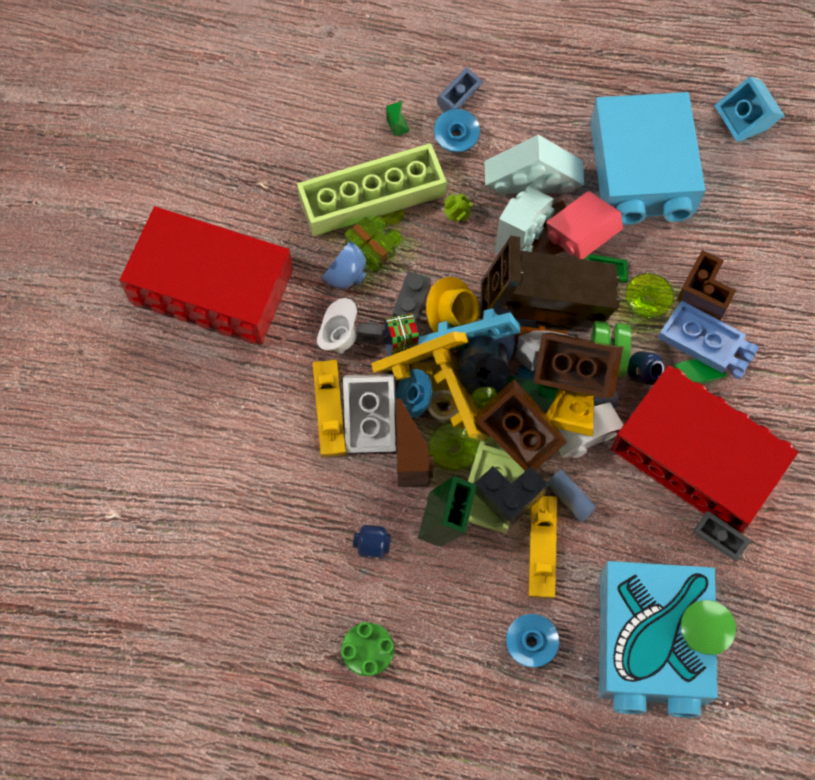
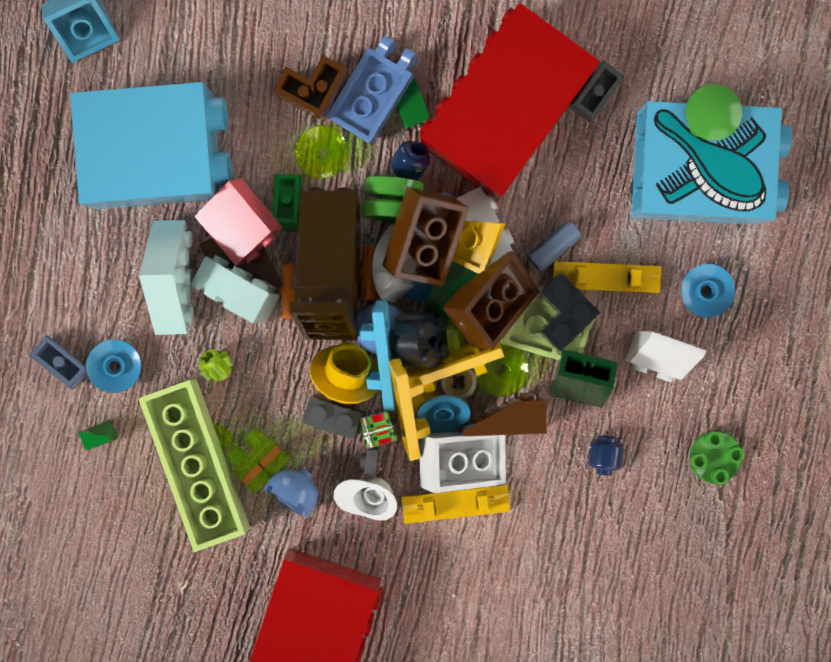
camera: 90 degrees left, 20 degrees up
none -> white slope [625,331,706,383]

